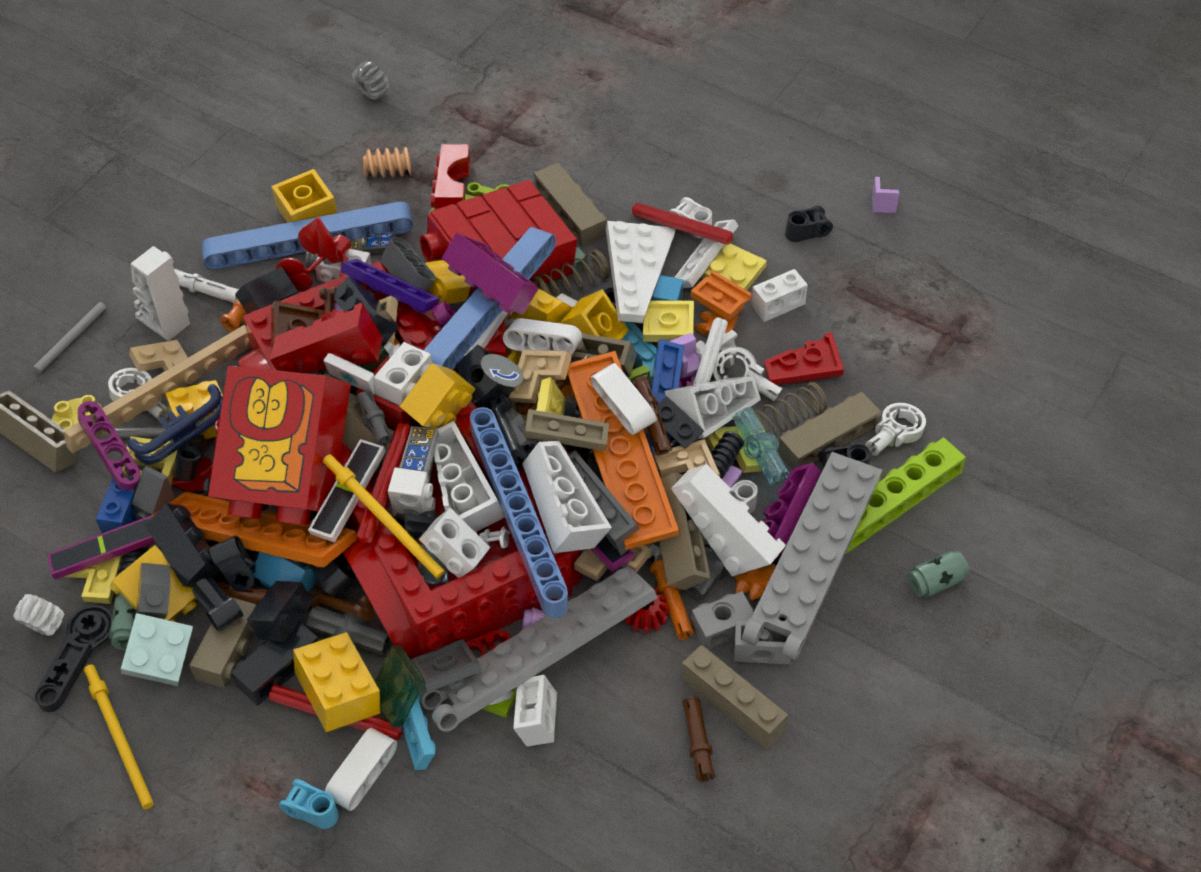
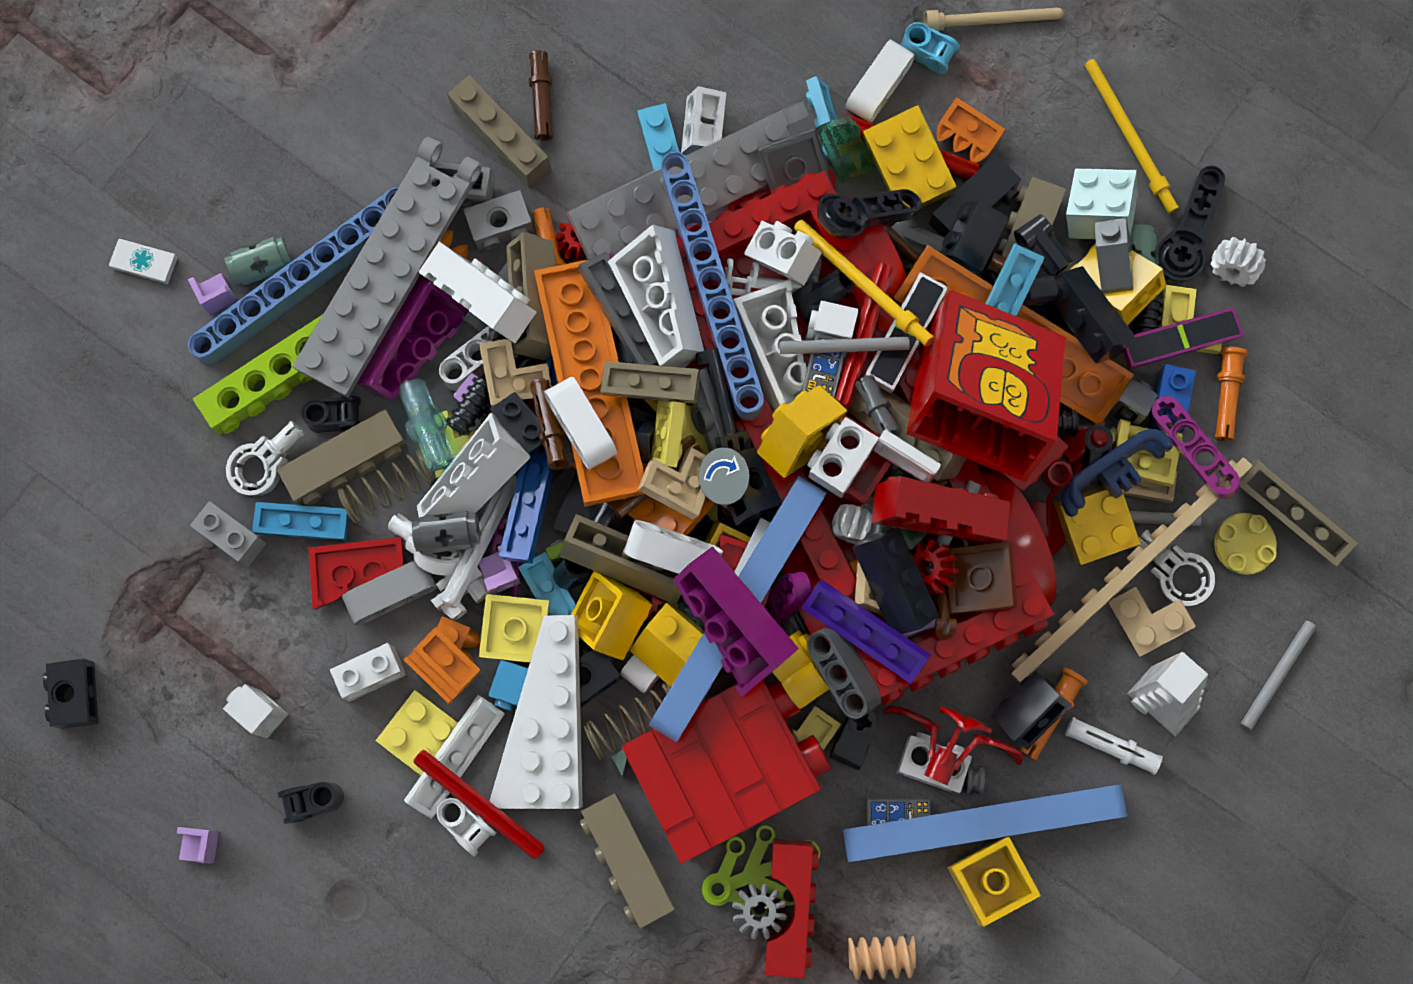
camera: 175 degrees left, 25 degrees up
none -> black brick [43,659,98,729]
none -> white tile [109,239,178,285]
none -> medium blue beam [188,187,399,365]
none -> lavender panel [188,273,237,315]
none -> light grey brick [190,501,267,567]
none -> white brick [223,684,288,738]
none -> dark azure plate [252,502,349,541]
none -> light grey beam [342,561,437,626]
none -> dark grey piece [412,511,480,554]
none -> medium azure plate [637,103,679,171]
none -> light grey gear [732,883,787,939]
none -> light grey bar [780,337,909,354]
none -> black beam [817,189,922,239]
none -> tan piece [924,8,1064,32]
none -> orange plate [936,97,1006,163]
none -> medium azure plate [985,243,1045,316]
none -> orange pin [1214,347,1248,441]

